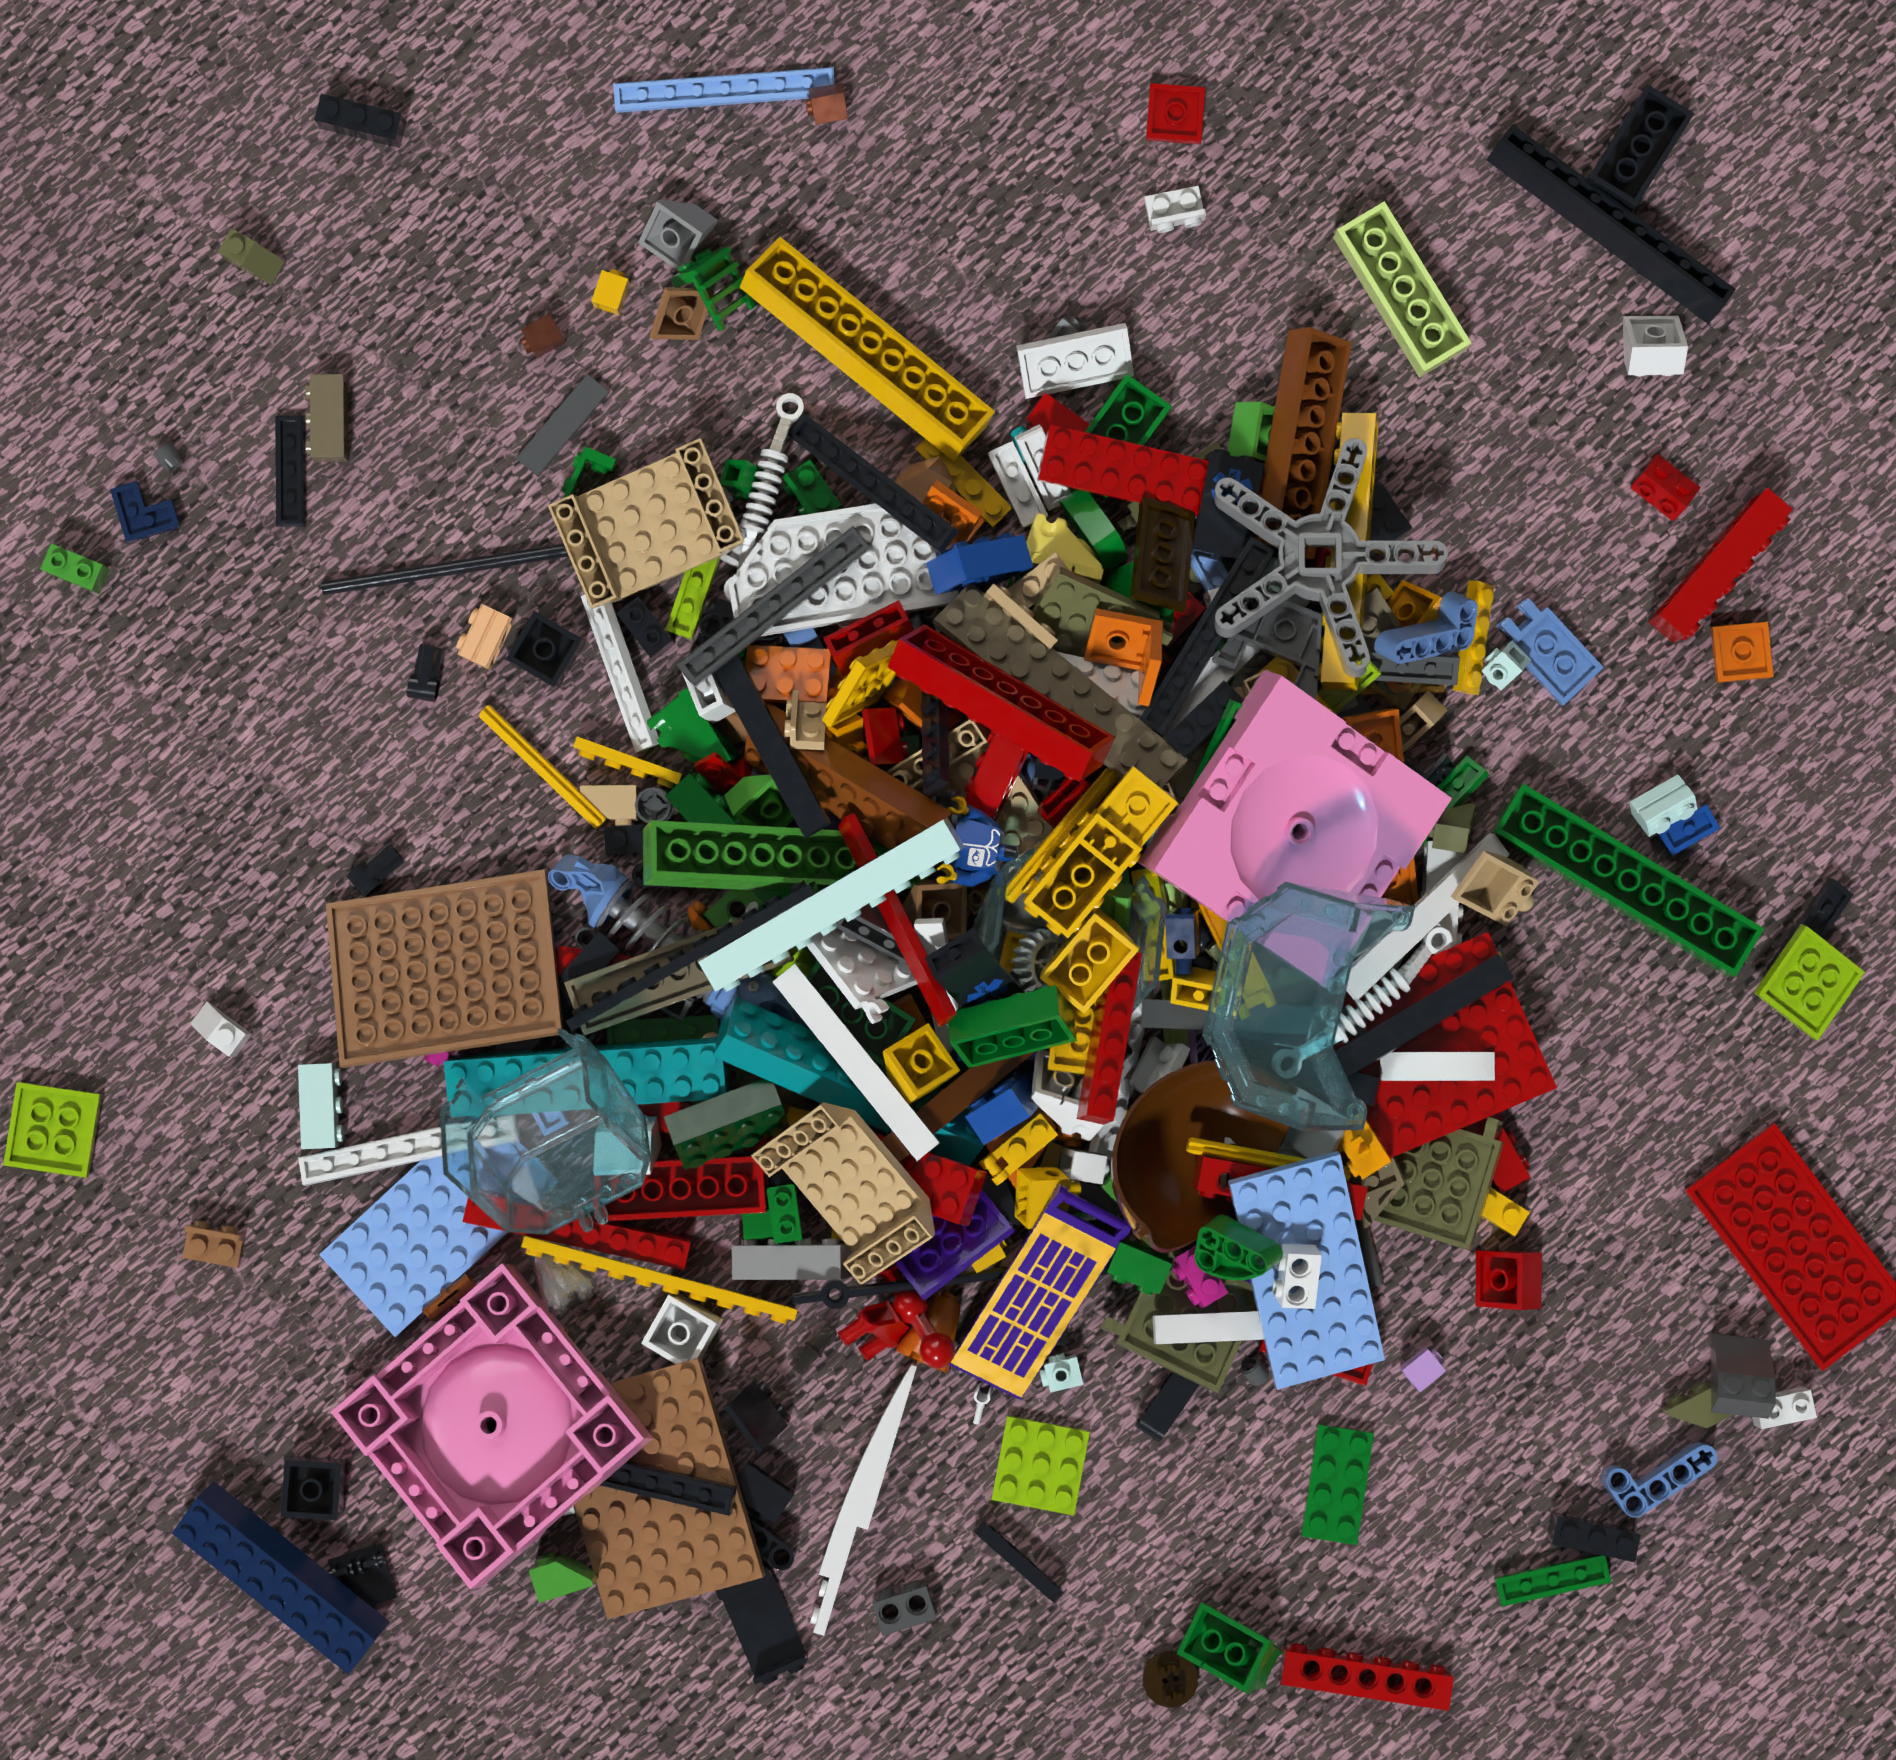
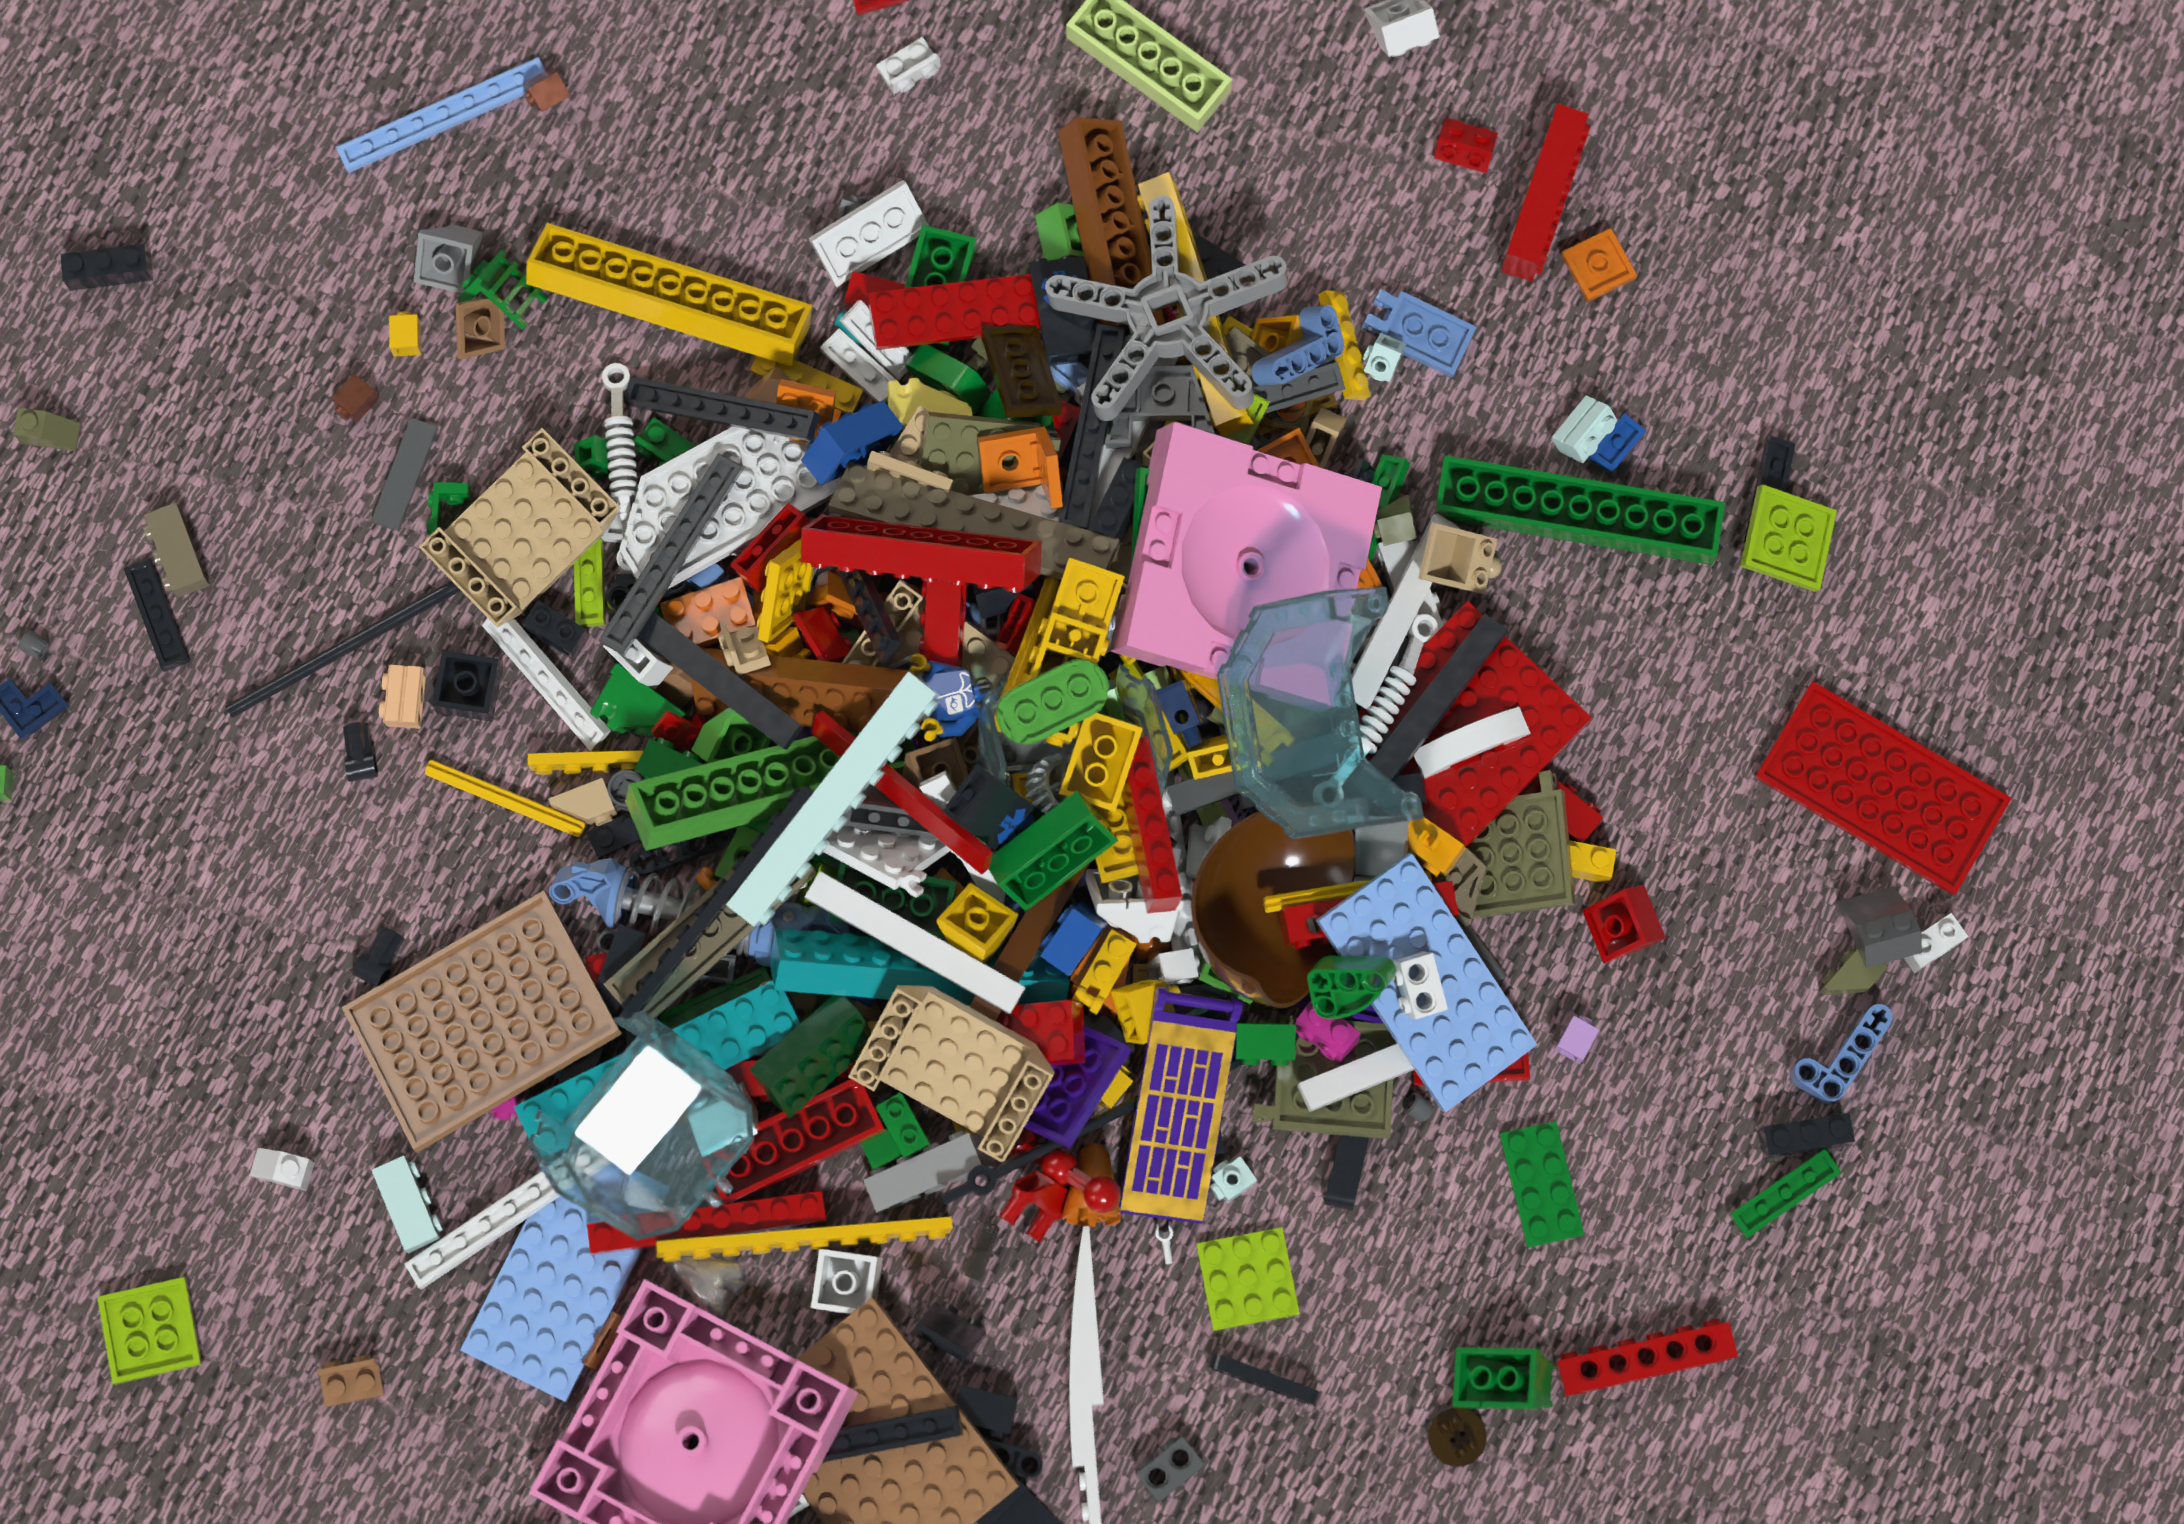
camera: 20 degrees left, 10 degrees down
none -> bright green tile [996,659,1109,745]

